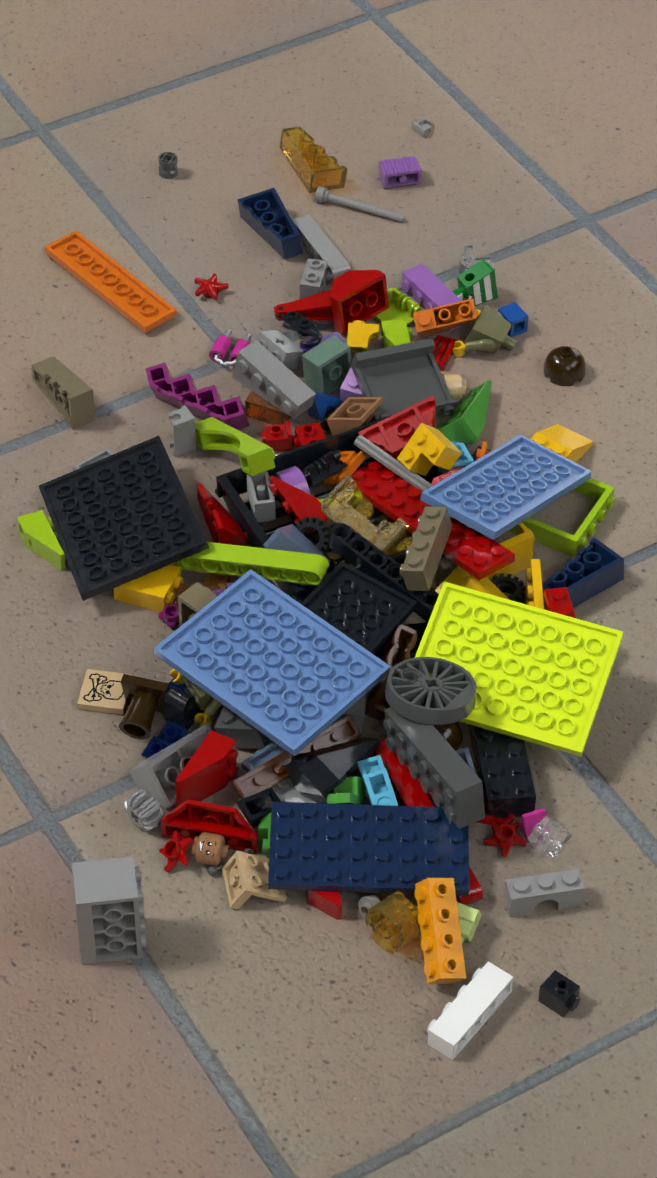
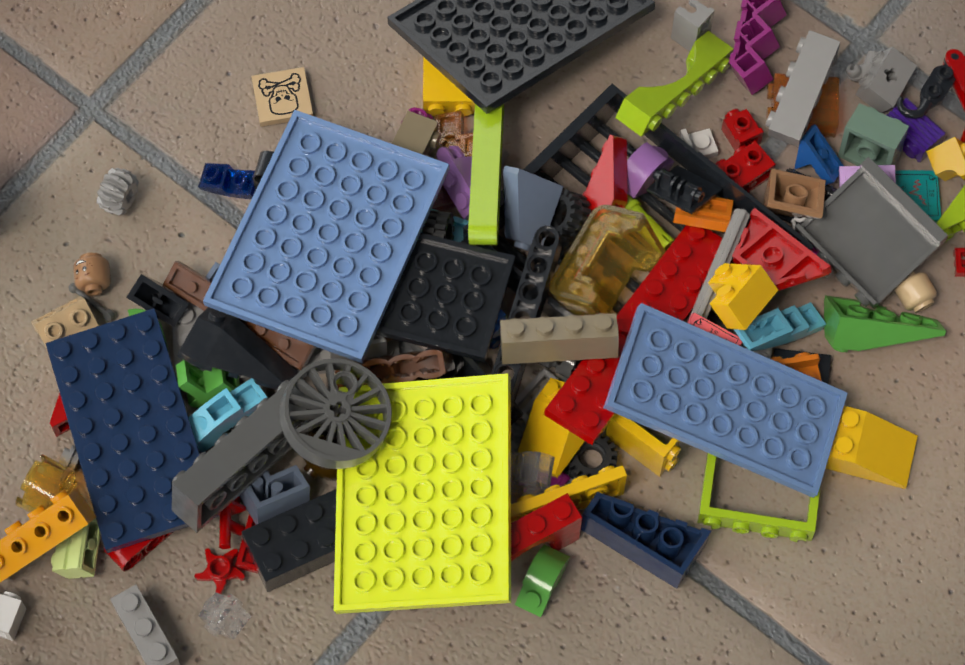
camera: 70 degrees right, 20 degrees up
dark brown plant [119,674,170,739] -> none
light grey wedge [129,723,212,809] -> none
red animal [159,830,195,873] -> none
red wedge [161,800,258,854] -> none
red slope [175,730,239,808] -> none
red wedge [197,483,249,546] -> none
dark pink piece [209,329,252,367] -> none
light grey brick [246,471,276,523] -> none
dark pink slope [520,808,549,843] -> none

